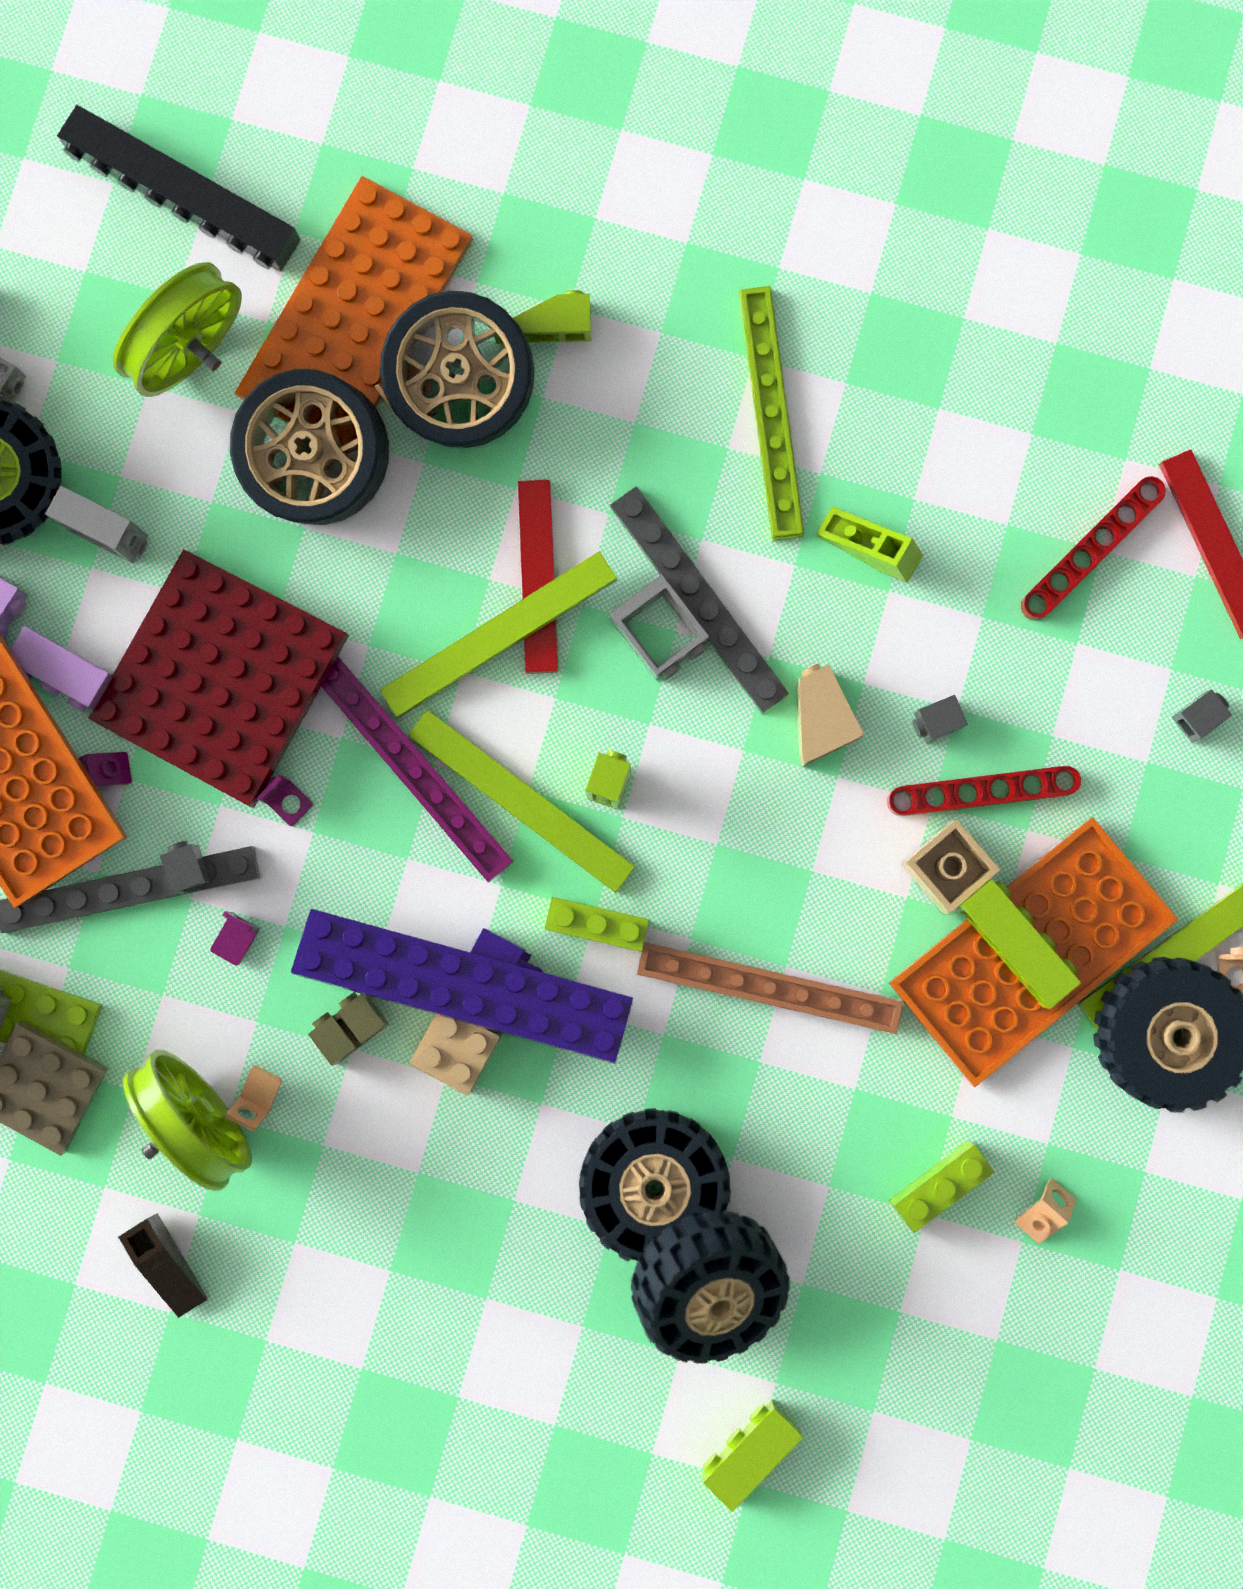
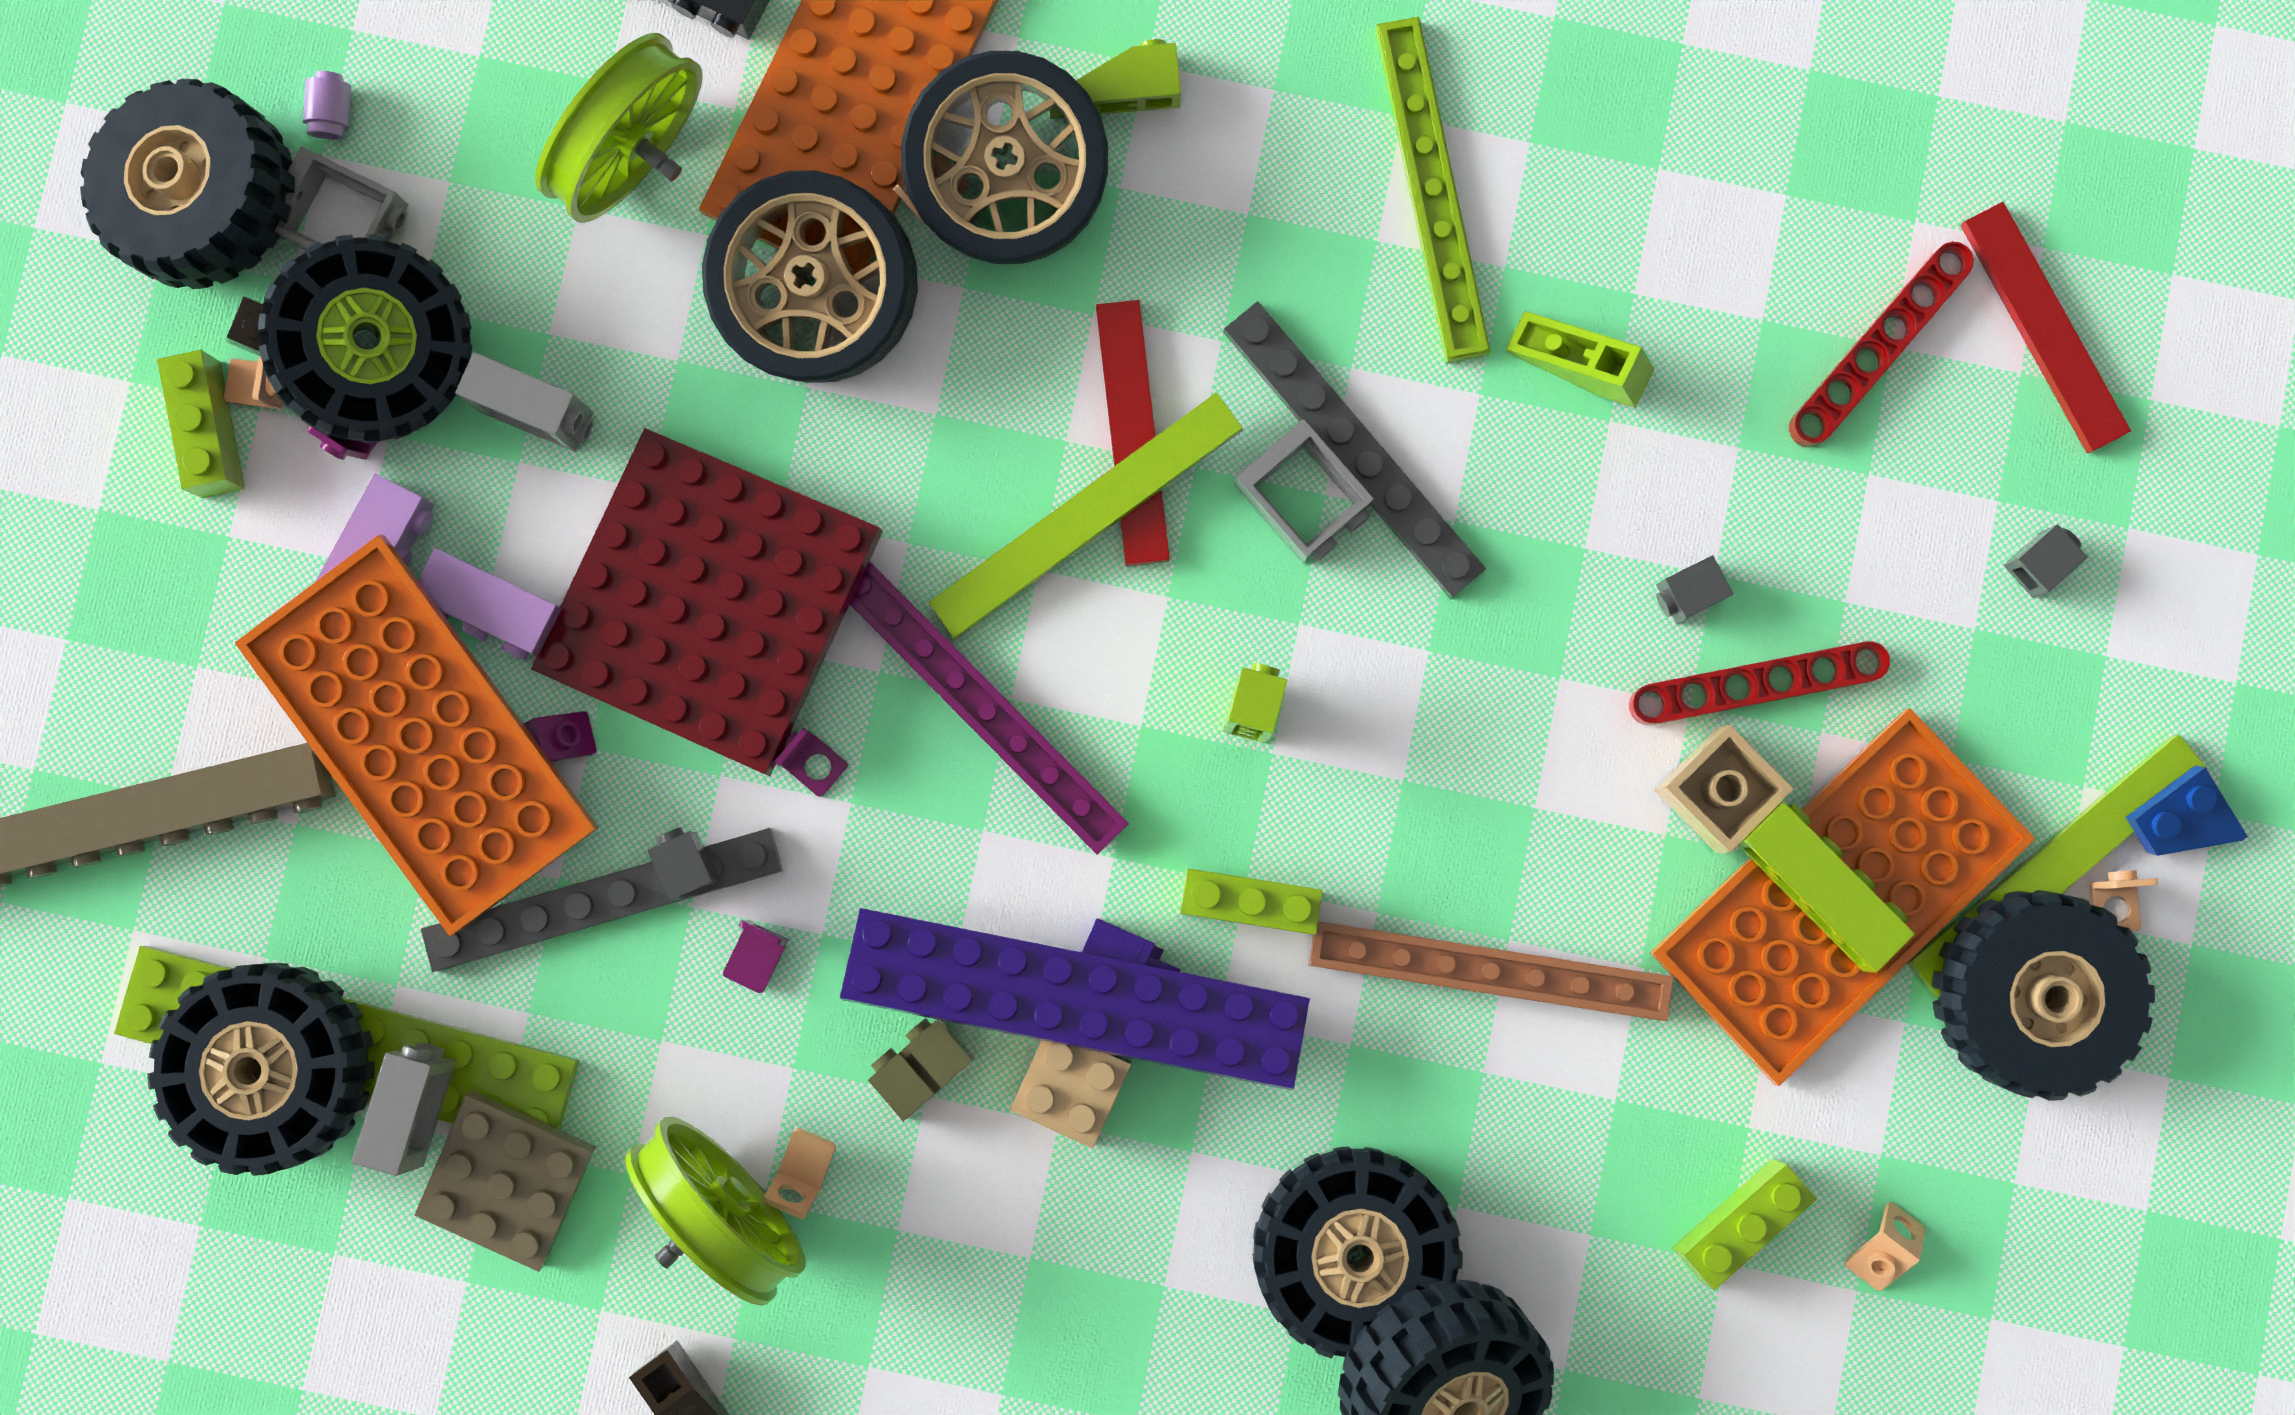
camera: 15 degrees left, 0 degrees up
lime tile [408,710,635,893] -> none
tan slope [797,664,864,767] -> none

